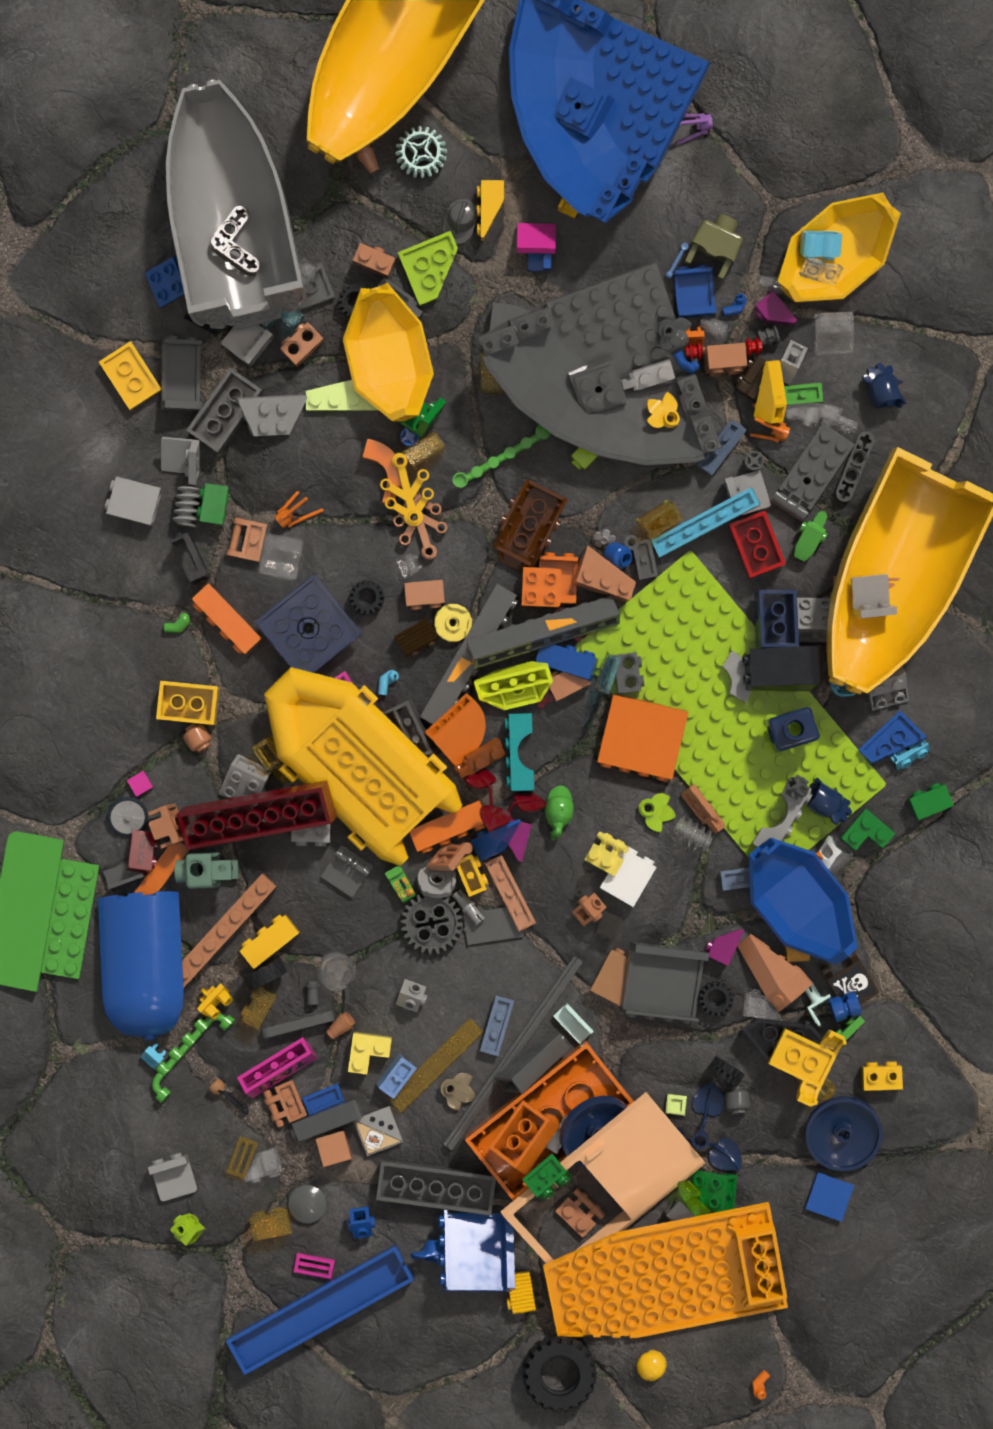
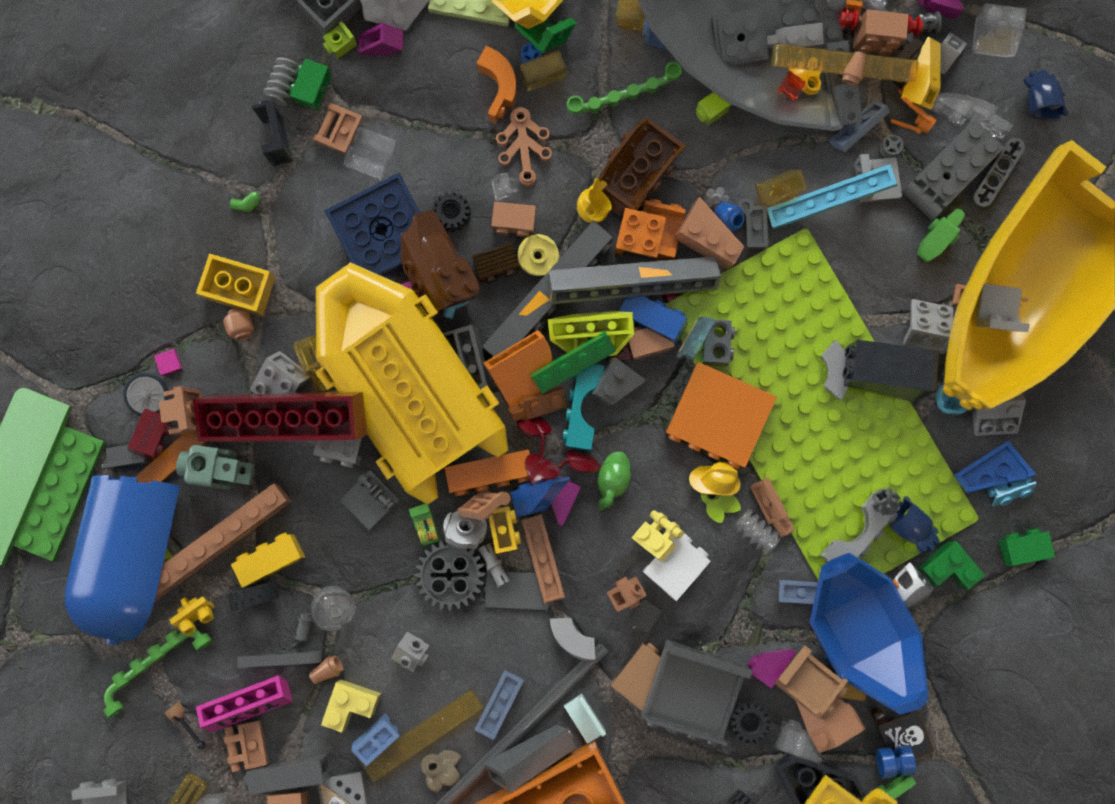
camera: 15 degrees right, 5 degrees down
light grey brick [105,476,163,527] -> none
medium azure tile [141,1043,166,1070] -> none
light grey bracket [161,437,200,485] -> none
orange brick [192,583,263,655] -> none
clear yellow brick [240,986,278,1030] -> none
orange plant [274,491,324,528] -> none
blue tile [302,1083,345,1116] -> none
yellow plant [380,453,434,526] -> none
blue arm [673,350,700,374] -> none
red brick [728,511,786,579] -> none
dark blue brick [754,590,799,648] -> none
dark blue piece [765,707,820,752] -> none
bright green plate [784,383,823,406] -> none
light aqua bracket [805,982,831,1028] -> none
none -> lime brick [323,21,357,59]
none -> magenta slope [358,23,404,56]
none -> reddish brown slope [401,209,479,311]
none -> green plate [531,331,616,394]
none -> light grey tile [550,618,595,661]
none -> yellow hat [577,178,612,224]
none -> dark grey wing [592,358,646,405]
none -> yellow piece [689,462,741,496]
none -> clear yellow beam [770,44,919,83]
none -> medium nougat panel [775,646,848,718]
none -> clear red tile [778,70,806,101]
none -> nougat cone [842,52,867,86]

